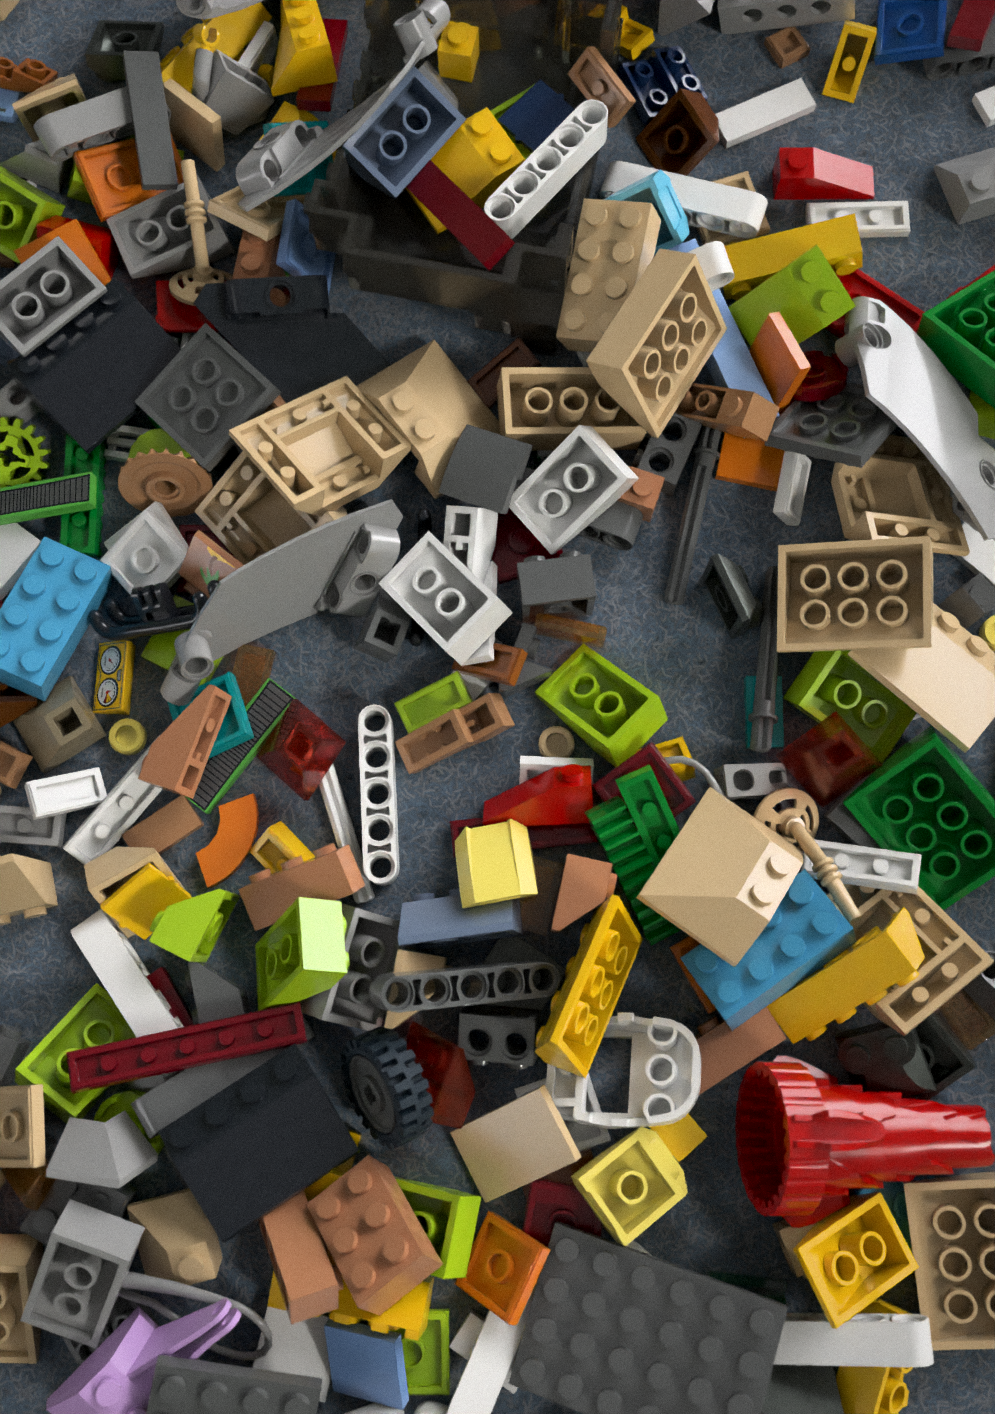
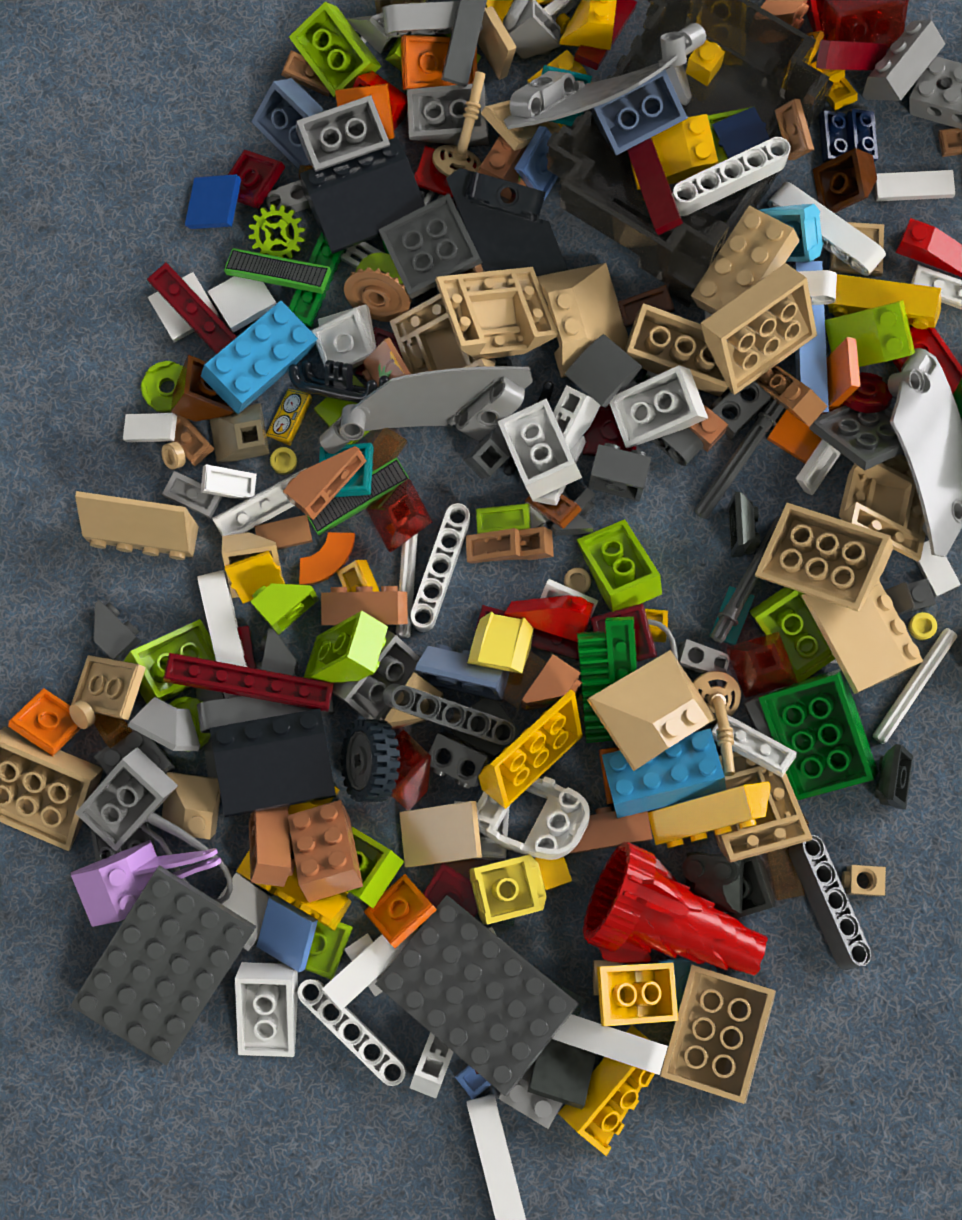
camera: 20 degrees right, 0 degrees up
clear orange tile [534,613,607,648] -> none

